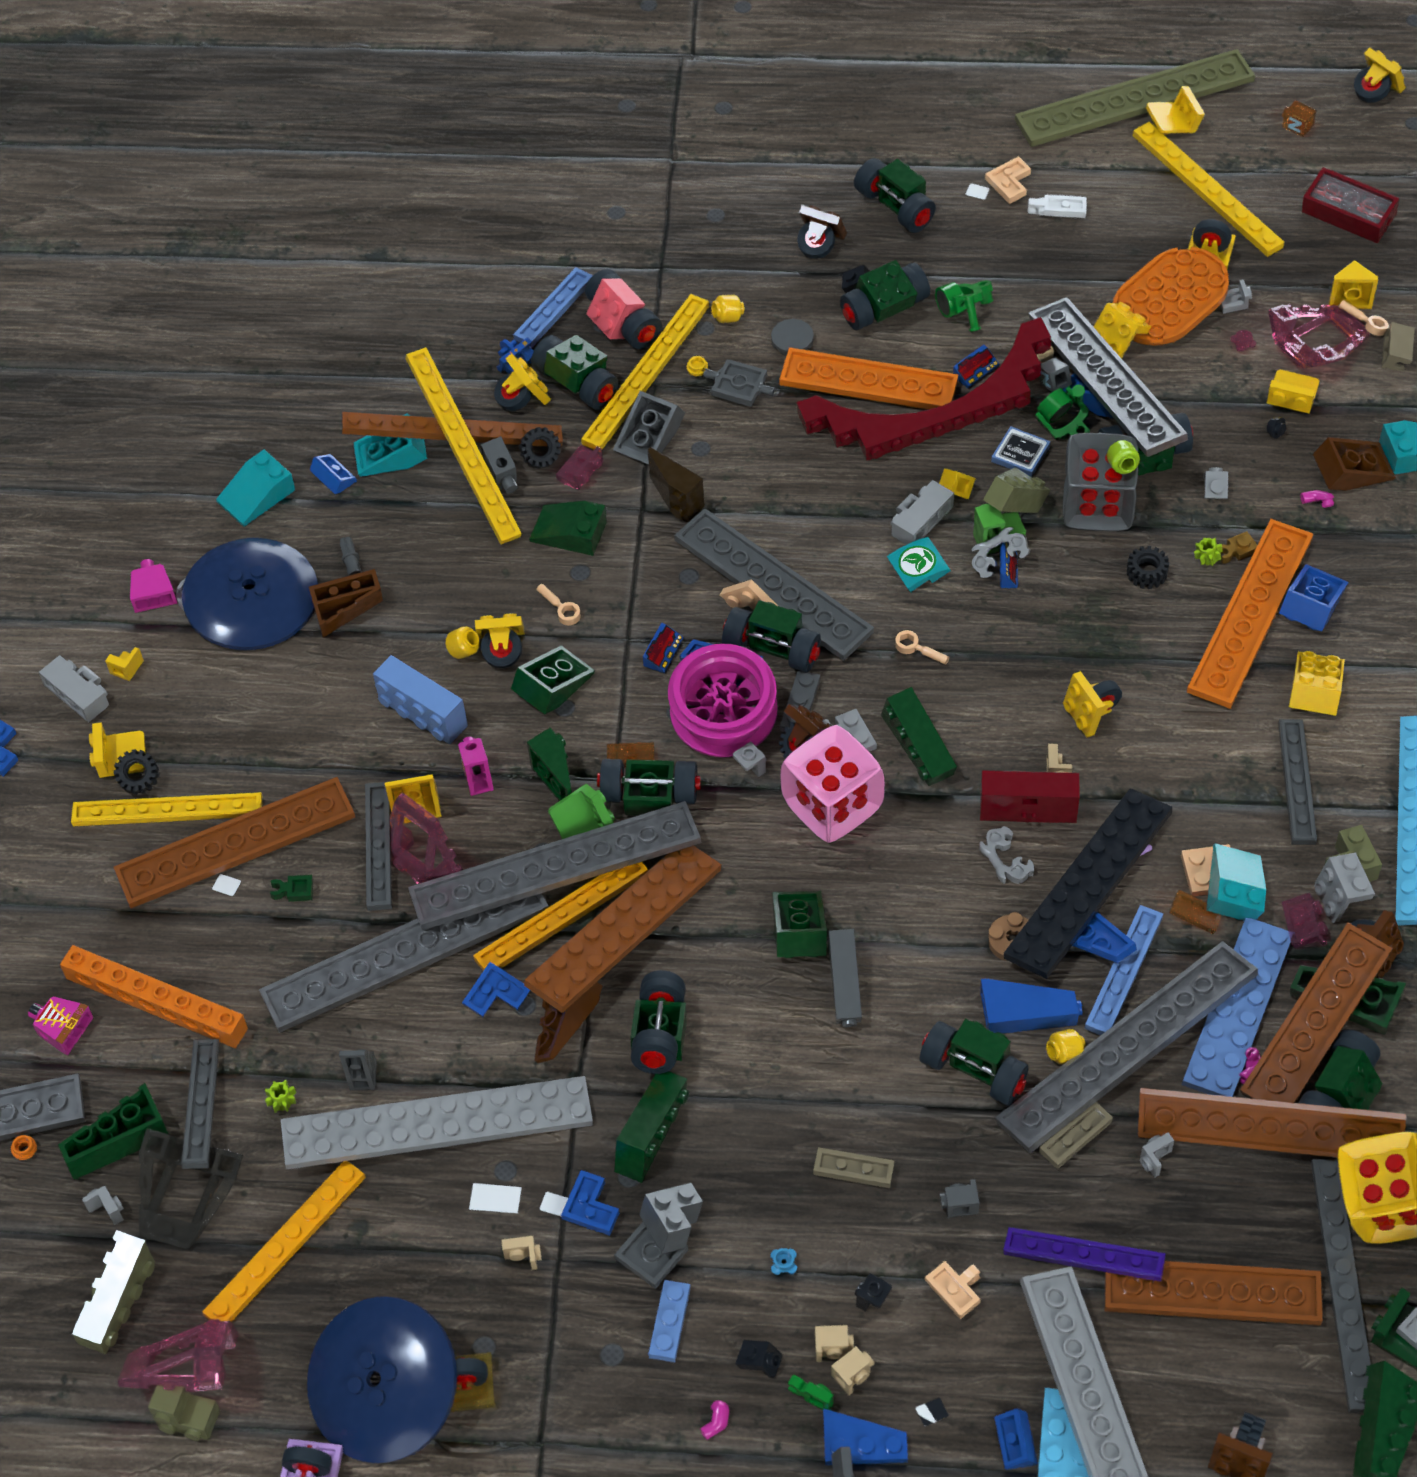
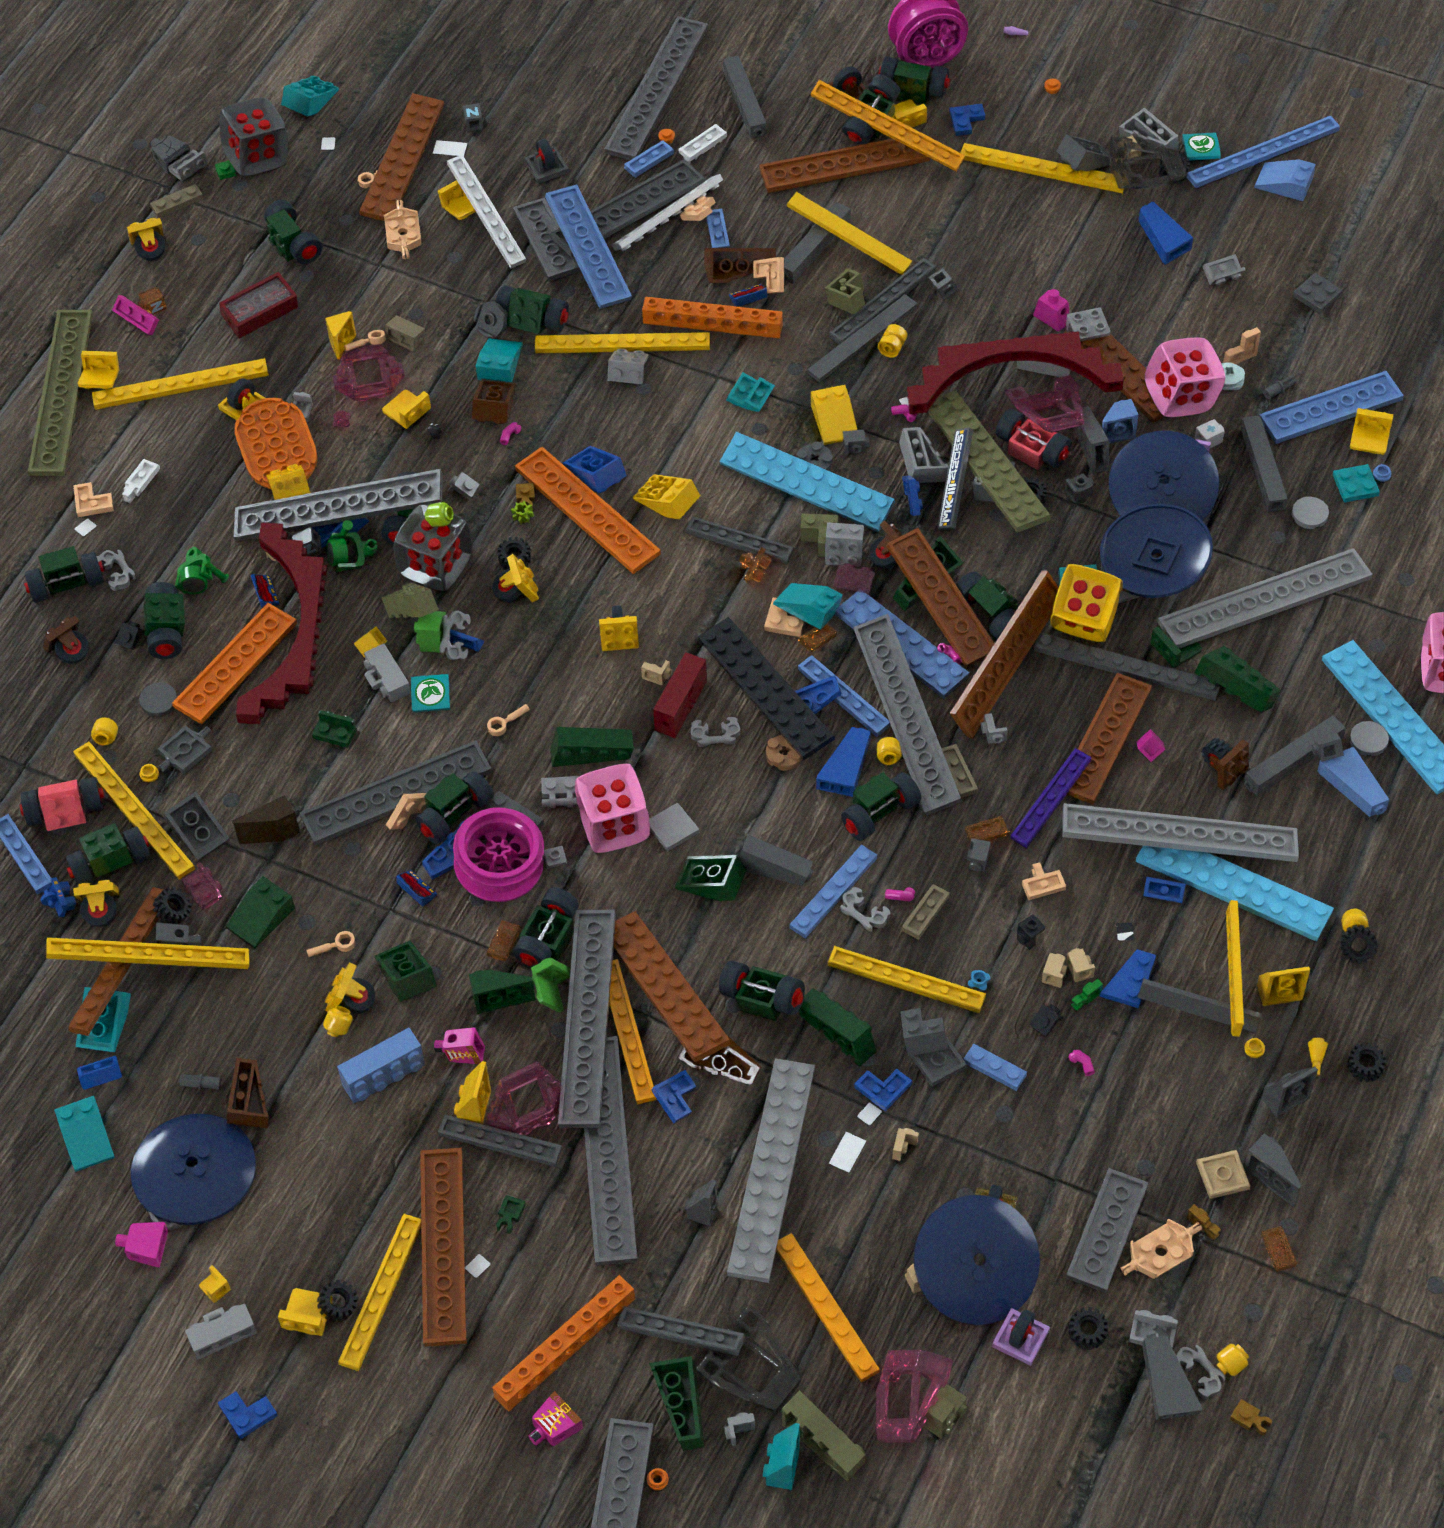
camera: 70 degrees left, 0 degrees up
lime gear [265,1080,296,1113] -> none
reddish brown plate [779,704,833,759] -> none
tile [991,426,1051,477] -> none
none -> light grey helmet [96,550,135,591]
none -> dark pink plate [112,295,159,335]
none -> dark green bracket [312,710,356,748]
none -> yellow plate [492,554,539,602]
none -> light grey tile [649,803,700,852]
none -> clear orange hips [739,547,772,582]
none -> teal slope [762,1423,800,1490]
none -> medium blue plate [790,845,877,939]
none -> yellow tile [828,946,986,1013]
none -> light grey helmet [840,887,890,932]
none -> dark pink arm [885,887,915,902]
none -> clear orange plate [965,816,1009,843]
none -> dark pink panel [1136,729,1165,762]

